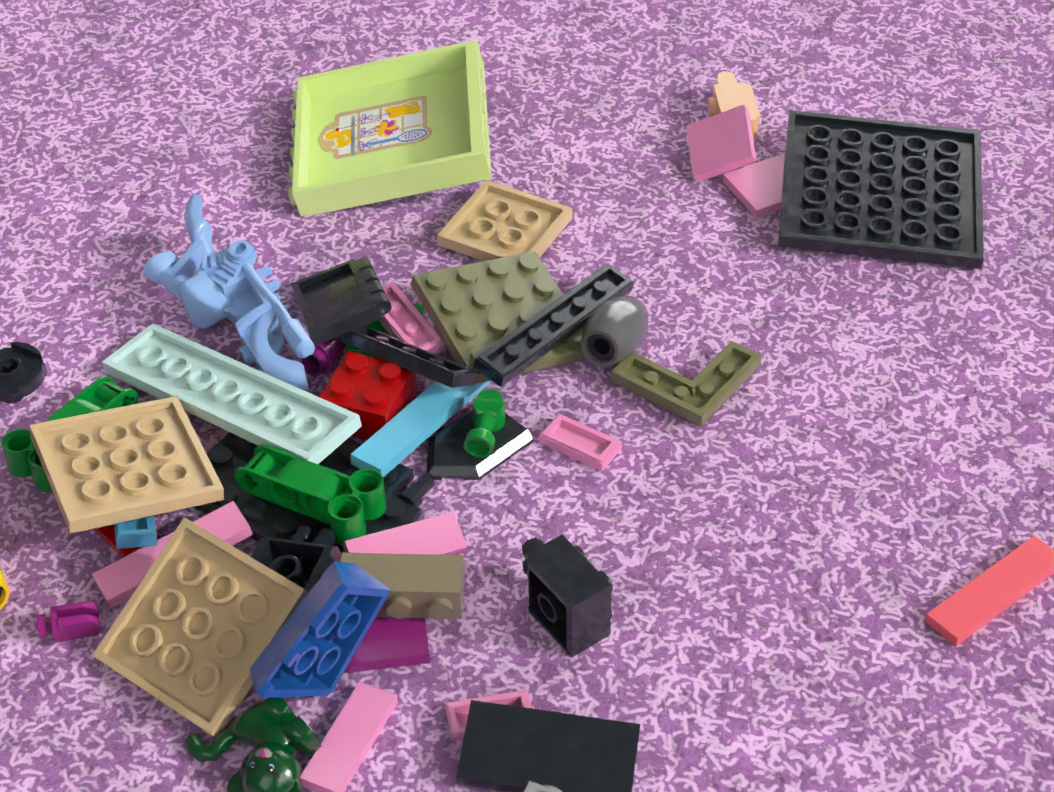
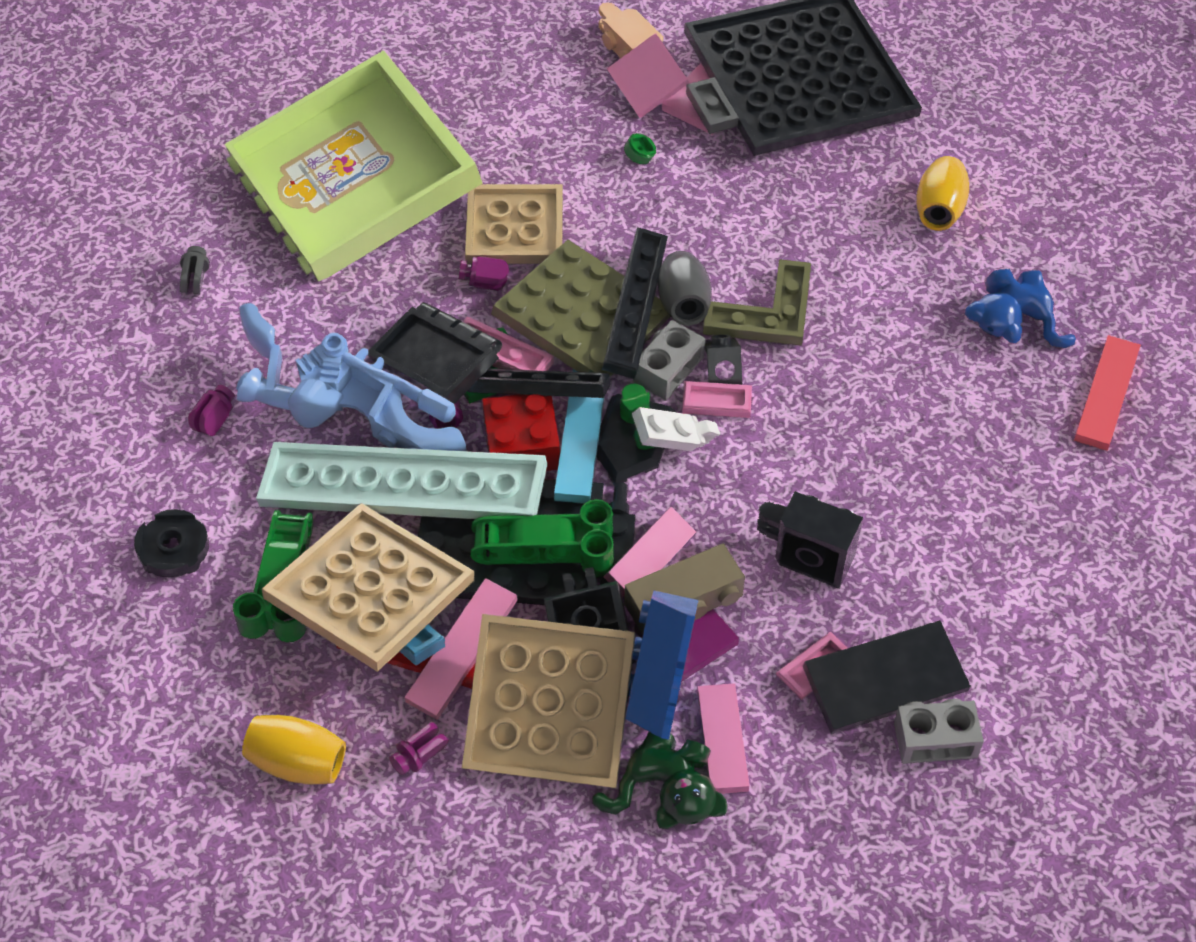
camera: 30 degrees left, 10 degrees up
none -> dark grey arm [180,246,210,295]
none -> magenta arm [188,385,235,436]
none -> magenta arm [458,256,509,291]
none -> green tile [624,133,656,165]
none -> white hinge [632,407,720,451]
none -> light grey brick [633,320,705,400]
none -> dark grey plate [686,77,739,134]
none -> black bracket [704,335,742,385]
none -> yellow piece [916,156,970,231]
none -> blue animal [965,269,1076,348]

